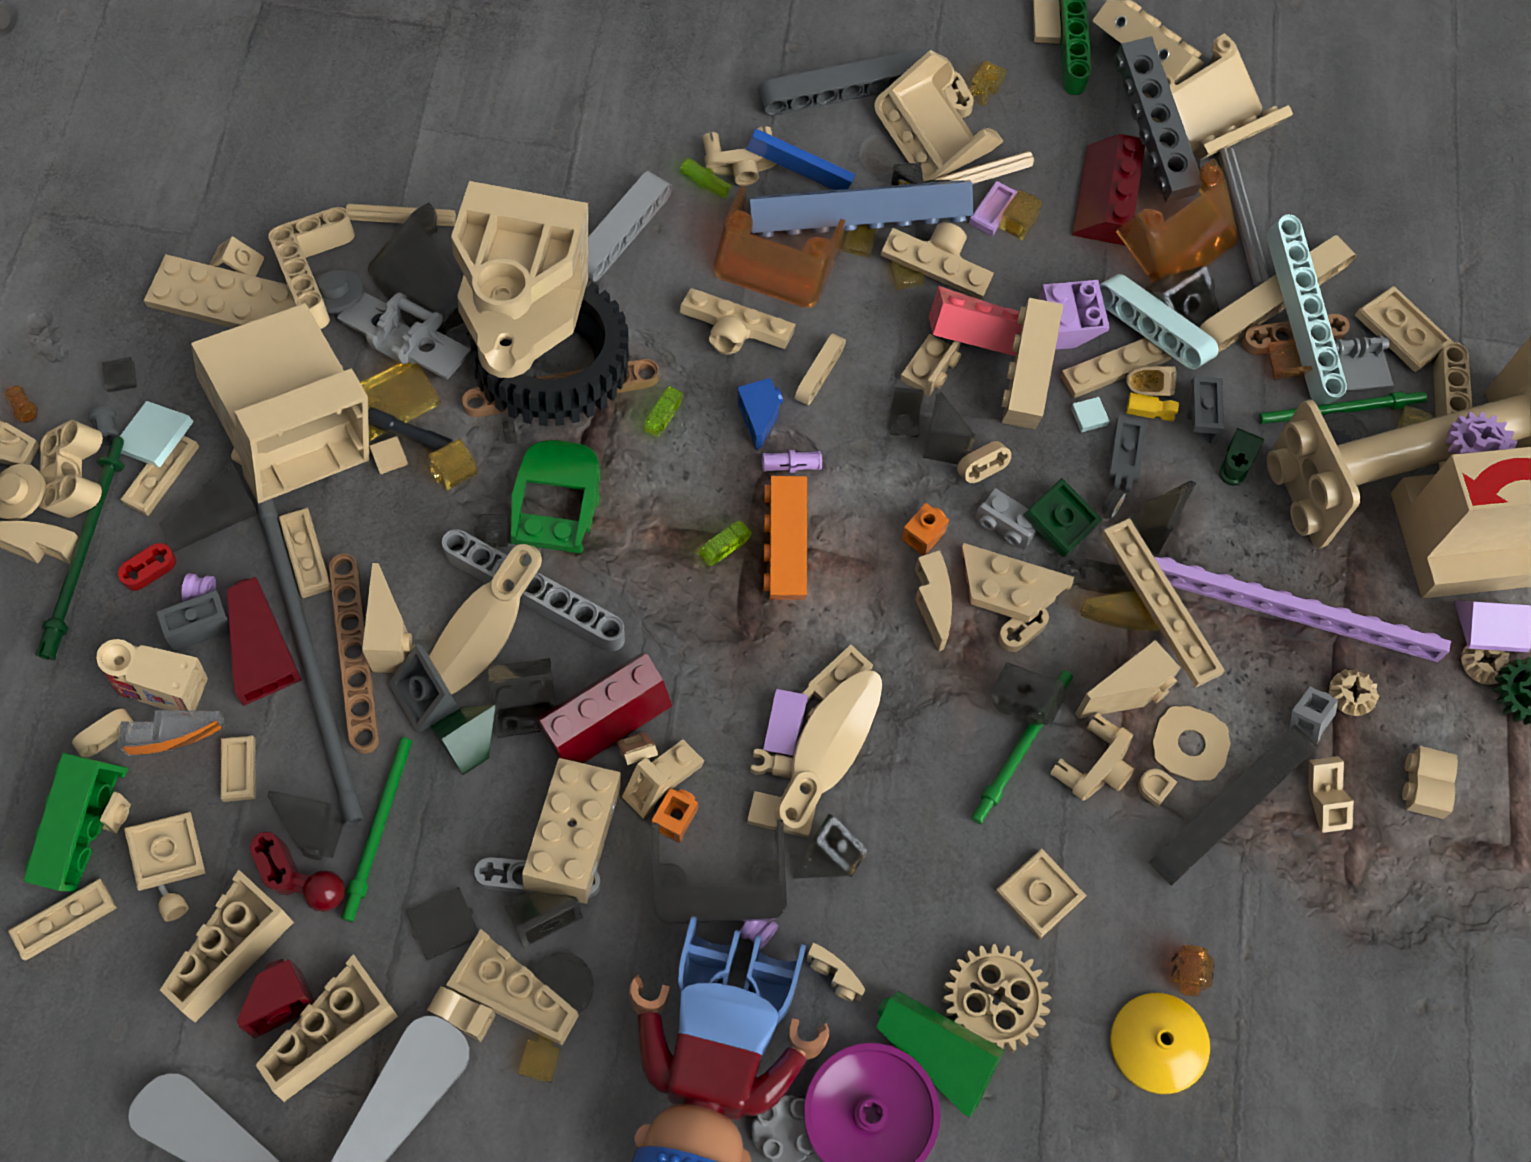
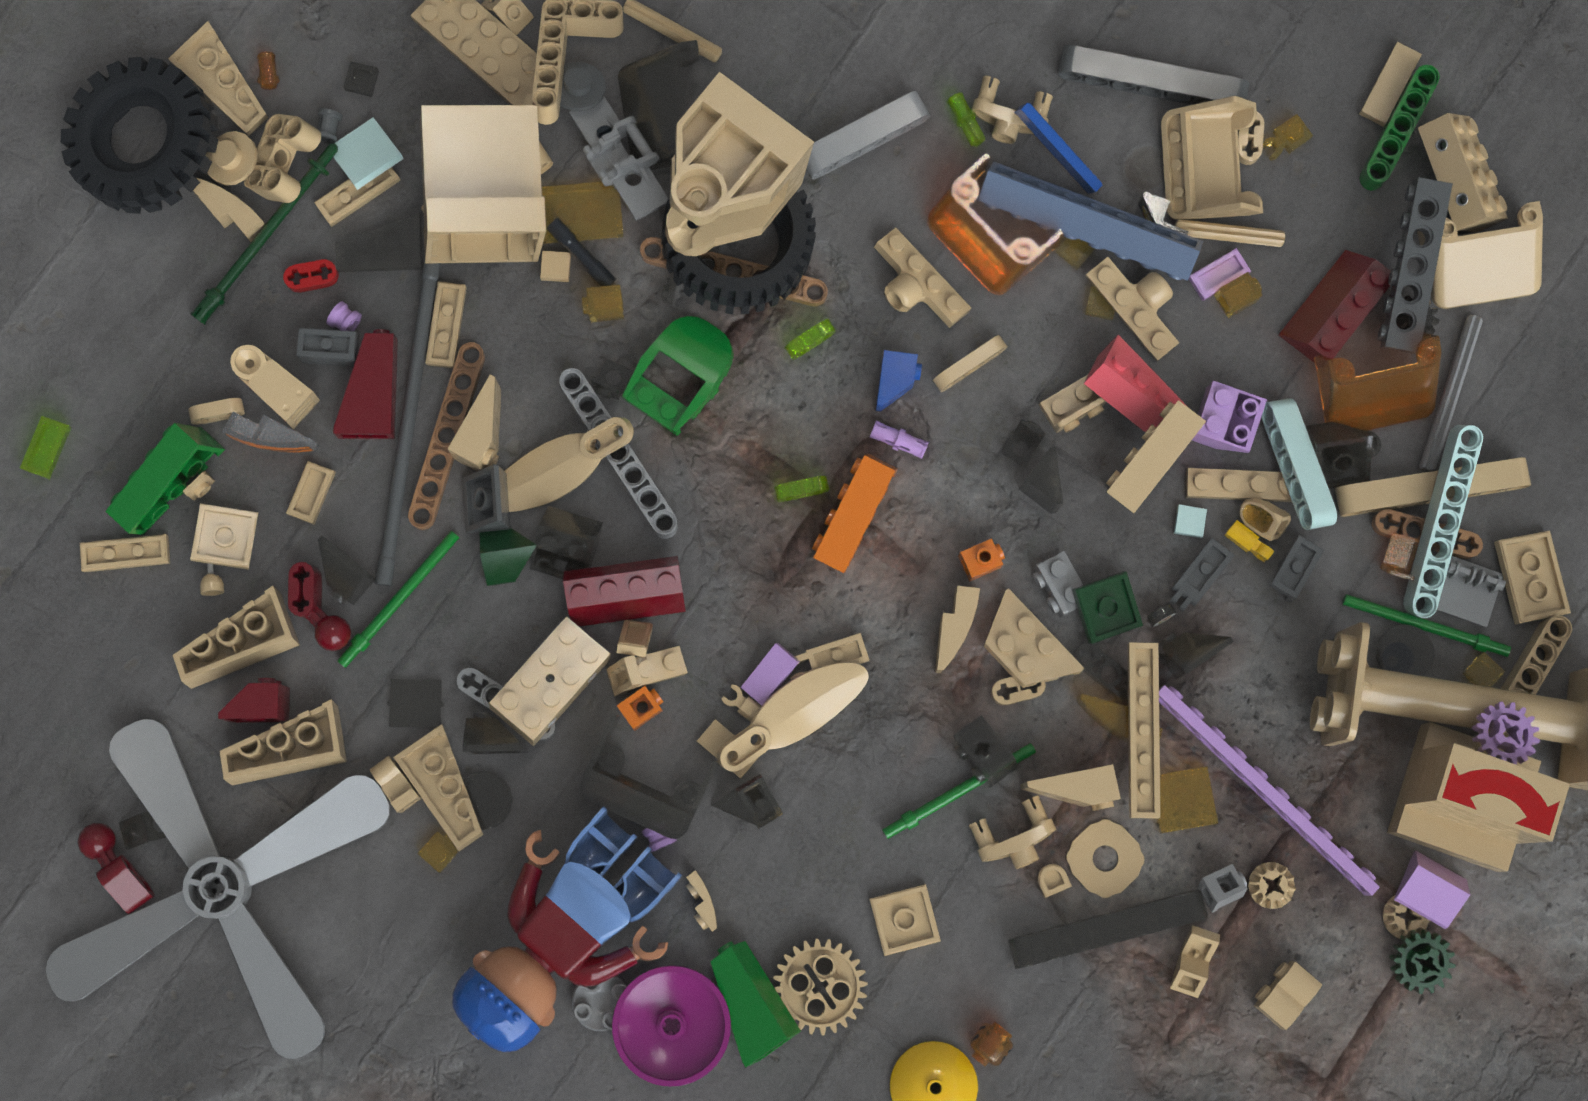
camera: 25 degrees right, 15 degrees up
tan beam [957,441,1012,483] -> none
tan plate [1193,105,1293,162] -> none
dark green piece [1219,428,1264,486] -> none
none -> clear yellow tile [1157,766,1218,834]

